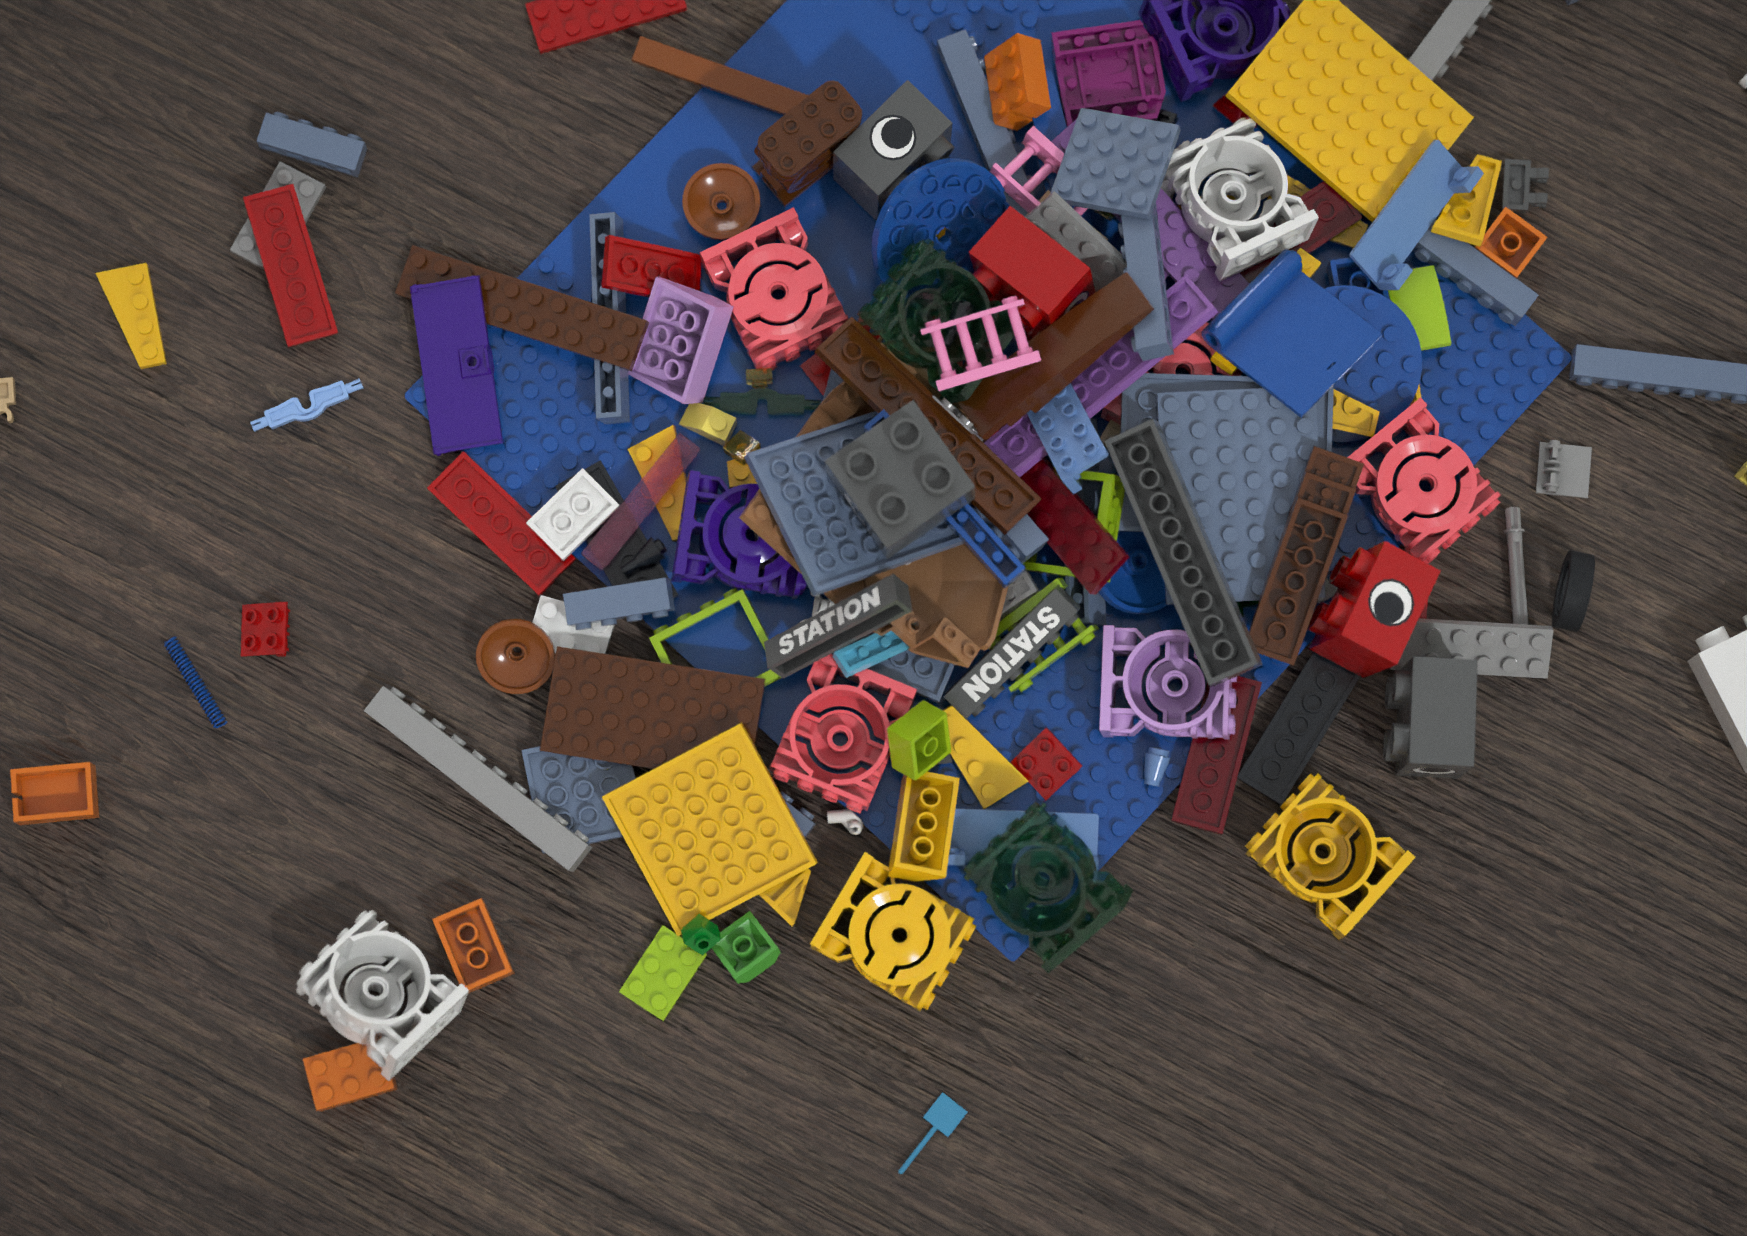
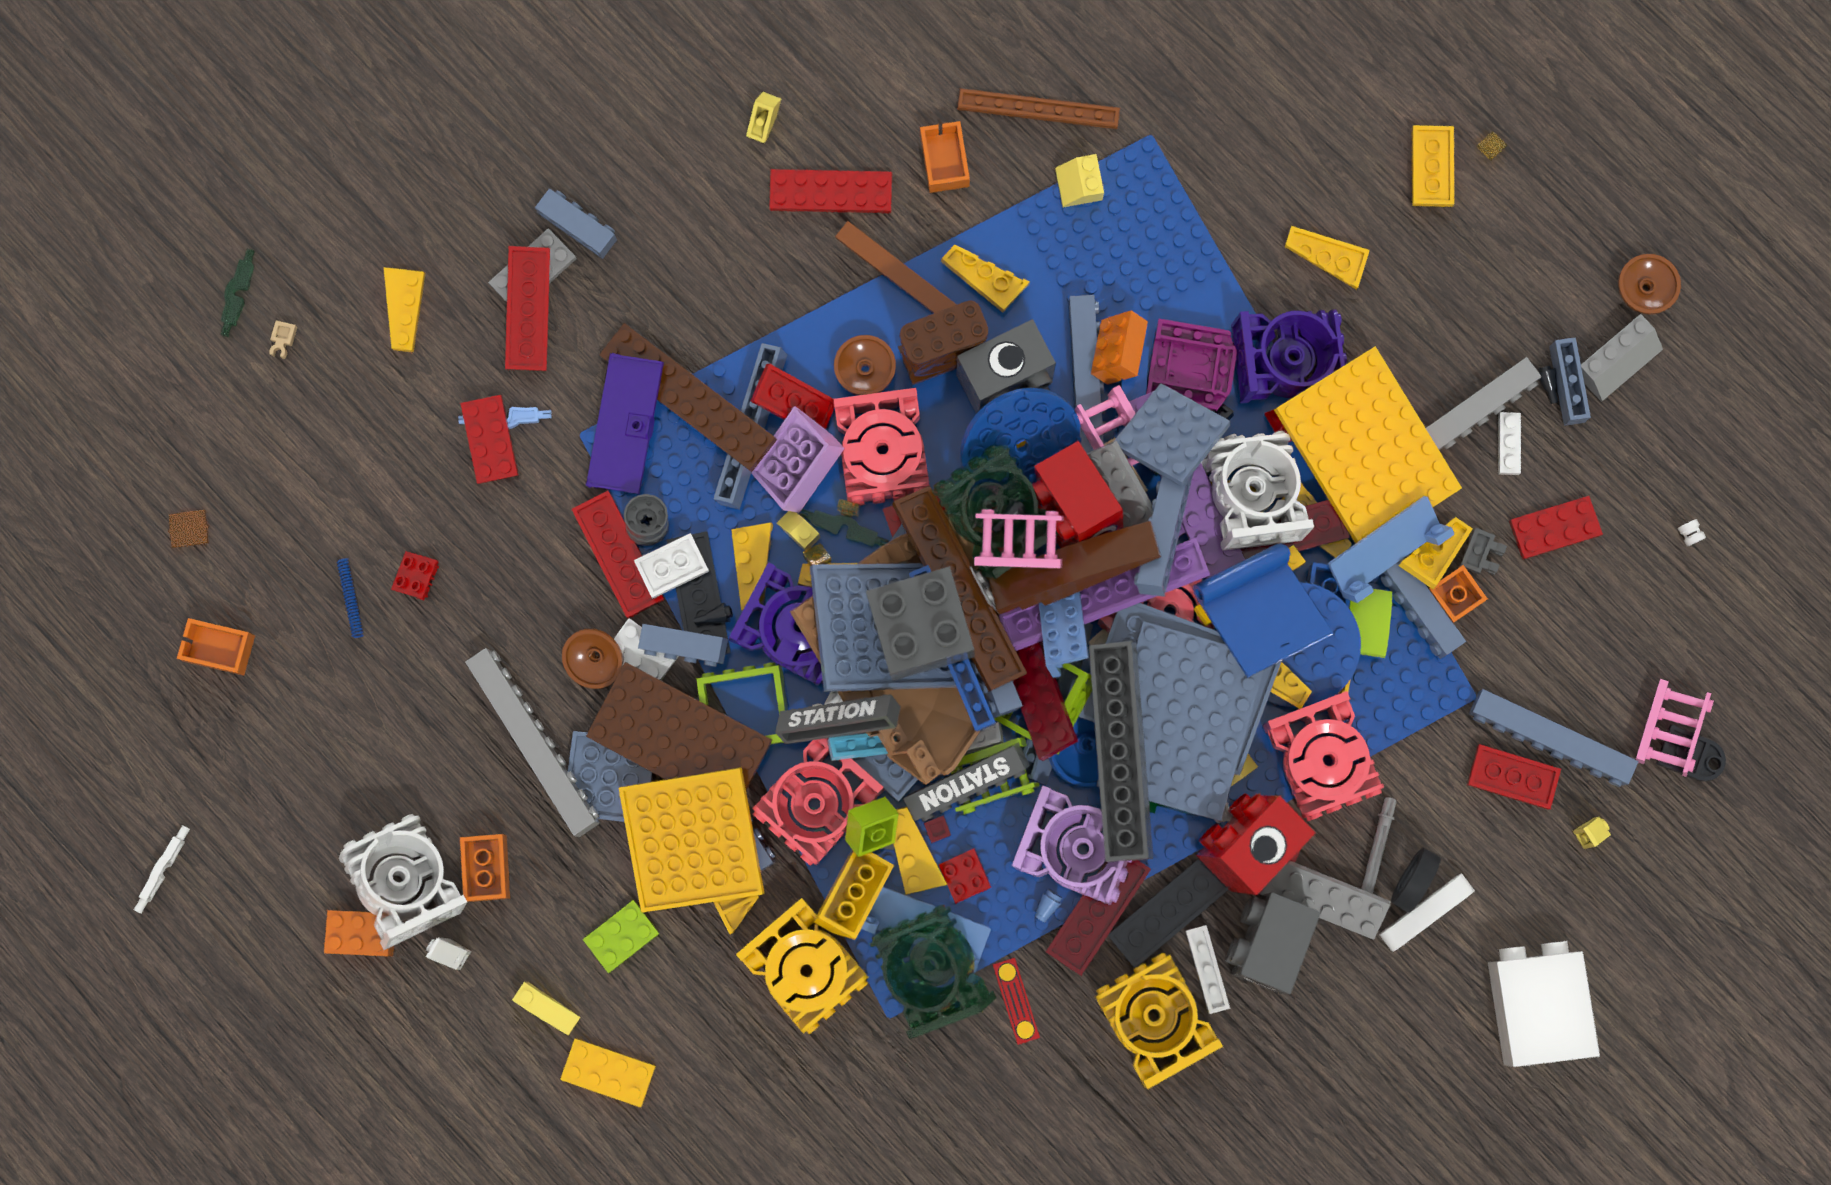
camera: 25 degrees right, 0 degrees up
clear pink plate [581,433,700,571] -> none
green plate [681,914,721,956] -> none
bright green slope [711,911,781,984] -> none
white arm [827,809,864,835] -> none
dark azure piece [898,1092,967,1174] -> none
reddish brown slope [1249,446,1364,666] -> none
light grey hinge [1536,440,1592,498] -> none
none -> white piece [133,825,190,914]
none -> white slope [426,938,471,970]
none -> red plate [460,395,519,484]
none -> light yellow slope [512,982,581,1035]
none -> yellow plate [560,1038,656,1108]
none -> dark grey wheel [624,494,669,546]
none -> dark red plate [924,816,951,843]
none -> yellow wing [941,245,1030,312]
none -> sticker [993,958,1040,1045]
none -> white plate [1185,925,1230,1014]
none -> white beam [1379,873,1475,952]
none -> red plate [1467,744,1561,810]
none -> white plate [1498,412,1521,475]
none -> red plate [1509,496,1603,560]

